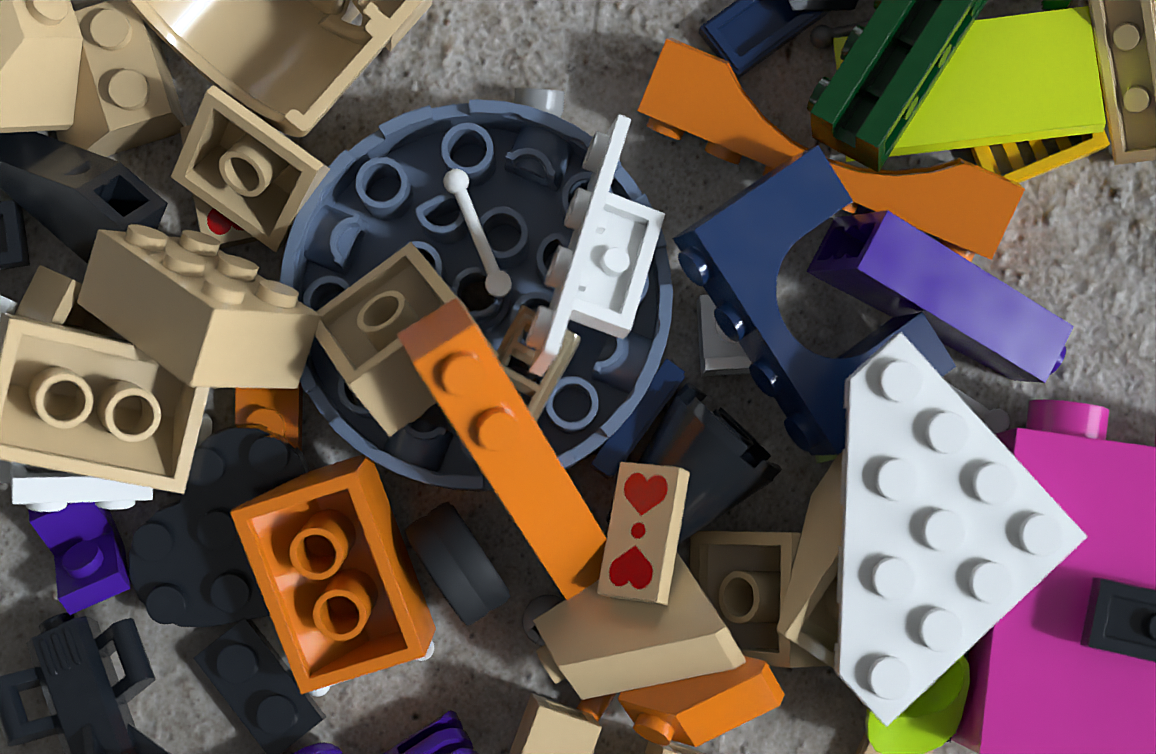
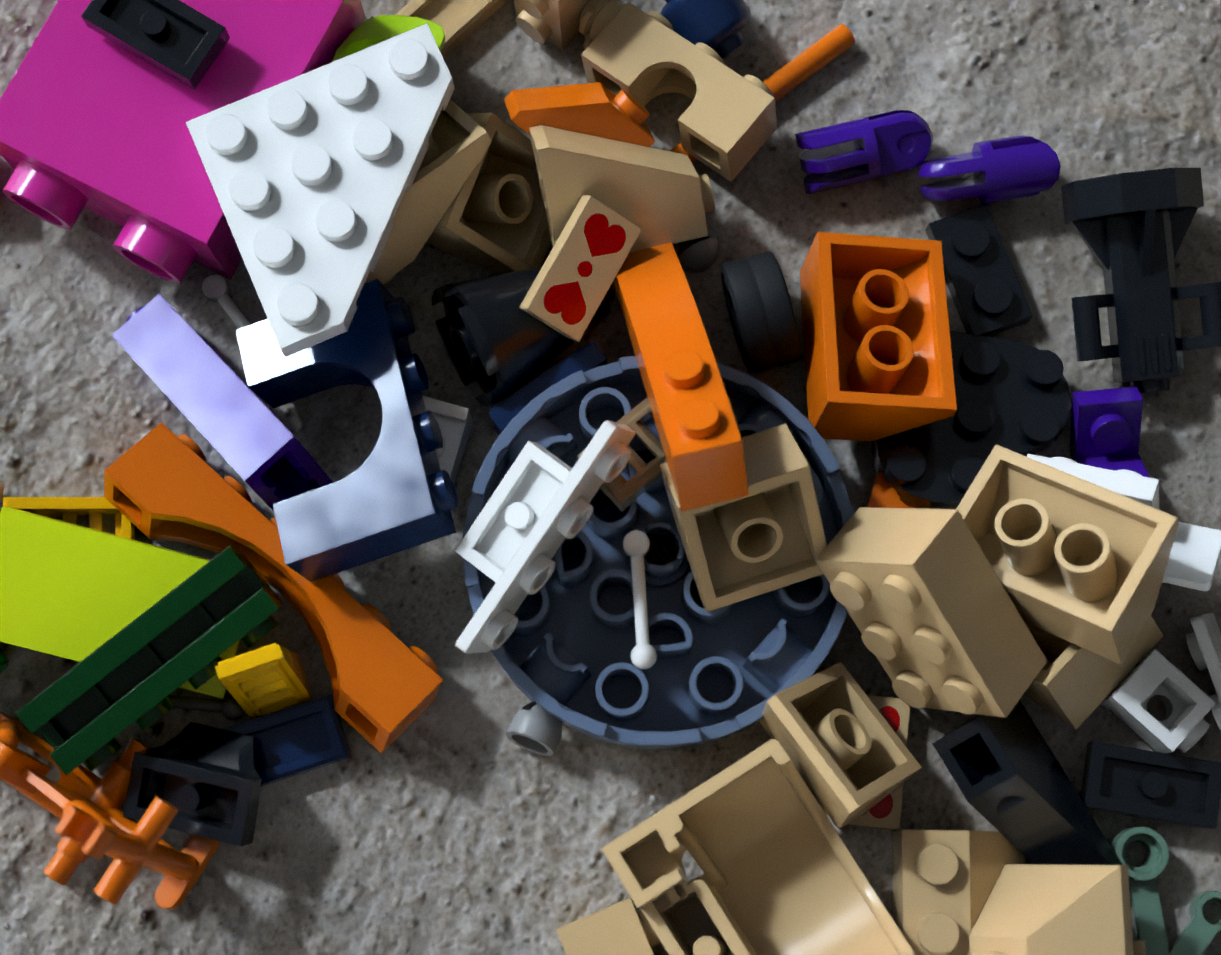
camera: 155 degrees left, 5 degrees down
none -> yellow slope [215,643,312,719]

